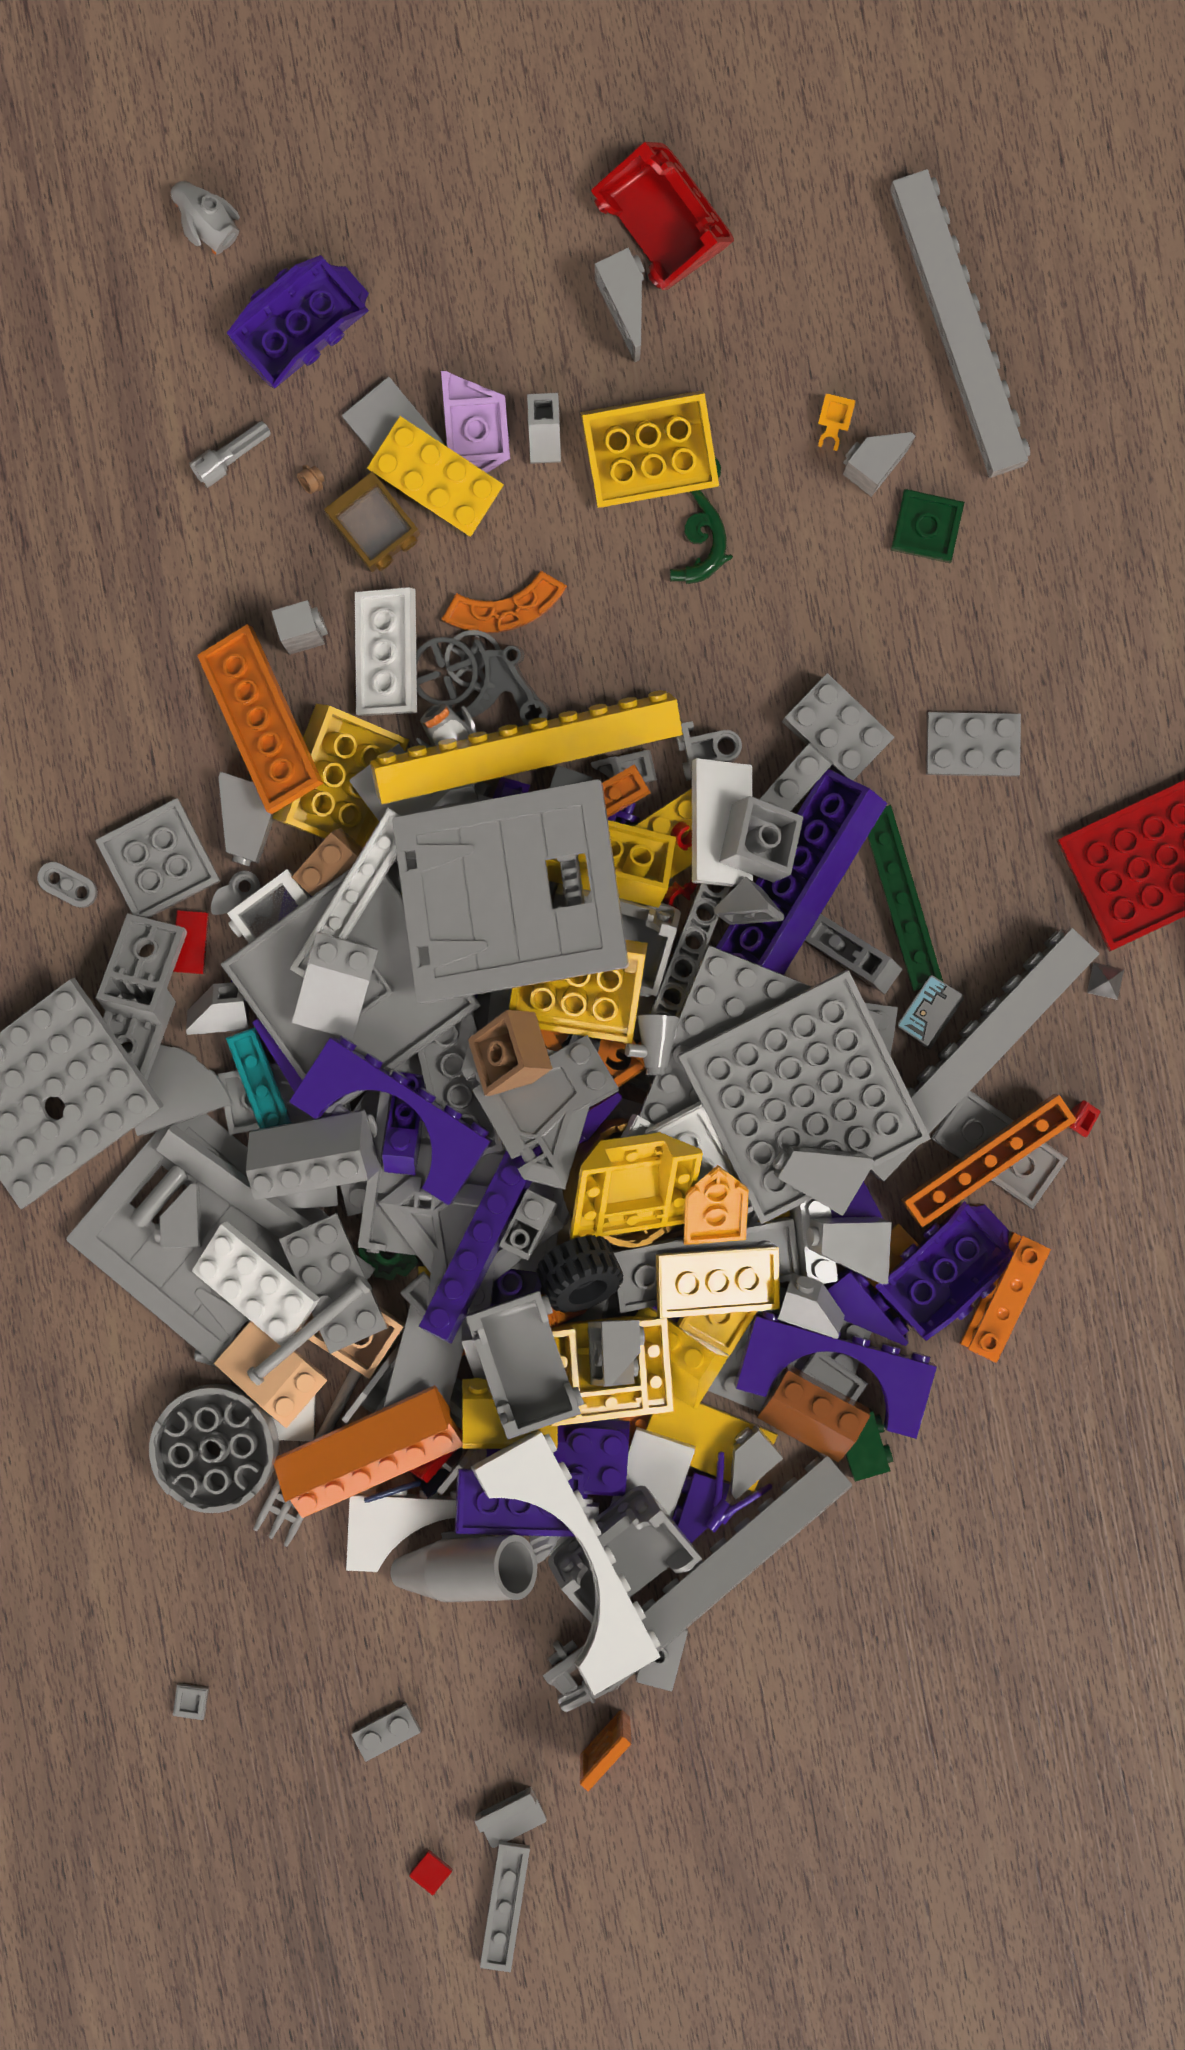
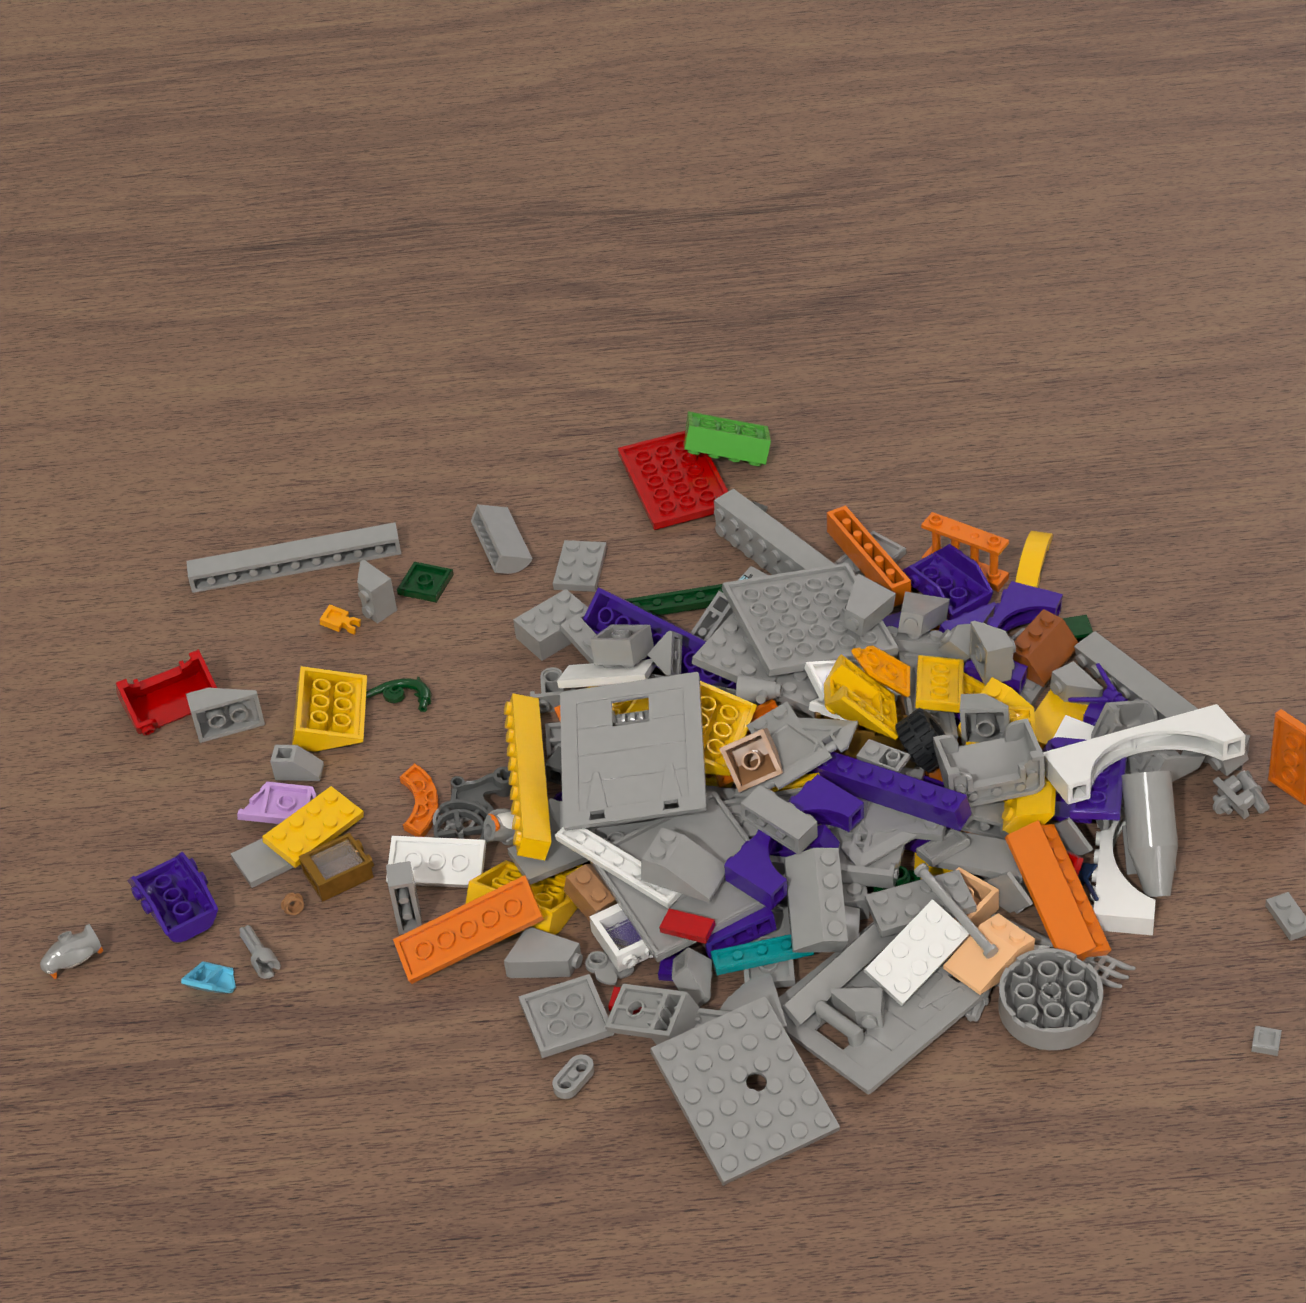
camera: 80 degrees left, 45 degrees down
none -> medium azure slope [181,961,236,993]
none -> light grey brick [471,504,532,574]
none -> red tile [659,908,716,944]
none -> light grey brick [741,785,818,855]
none -> light grey slope [969,621,1016,686]
none -> yellow slope [1015,531,1053,588]

